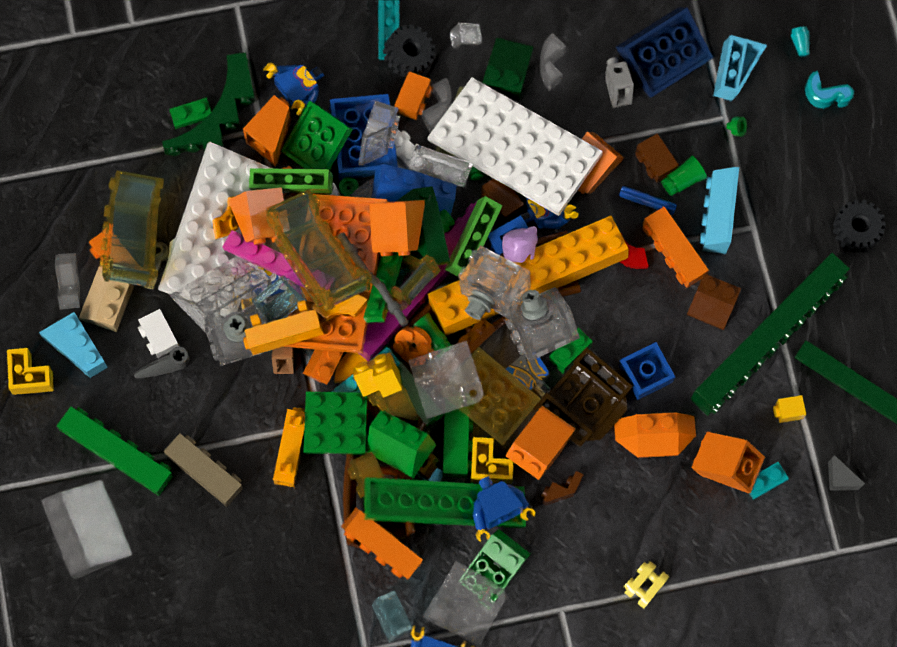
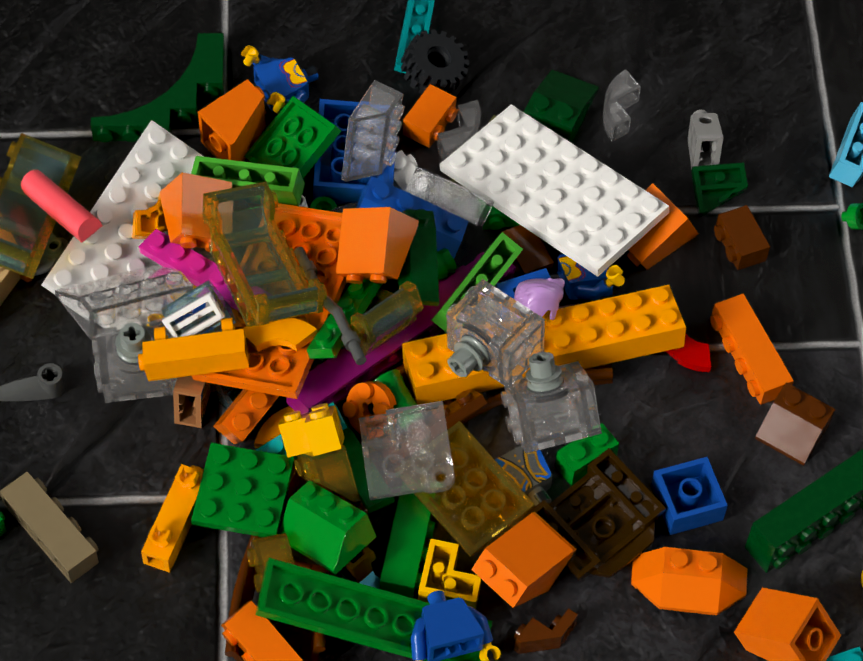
camera: 10 degrees right, 15 degrees down
white brick [137,309,179,359] -> none
green plate [169,98,211,129] -> none
clear bracket [450,23,482,48] -> none
dark blue slope [616,7,713,98] -> none
blue axle [619,186,676,215] -> none
green plant [661,156,707,196] -> none
medium azure slope [700,167,739,254] -> none
none -> coral brick [21,170,103,243]
none -> white tile [162,292,225,338]
none -> dark green wing [691,163,748,217]

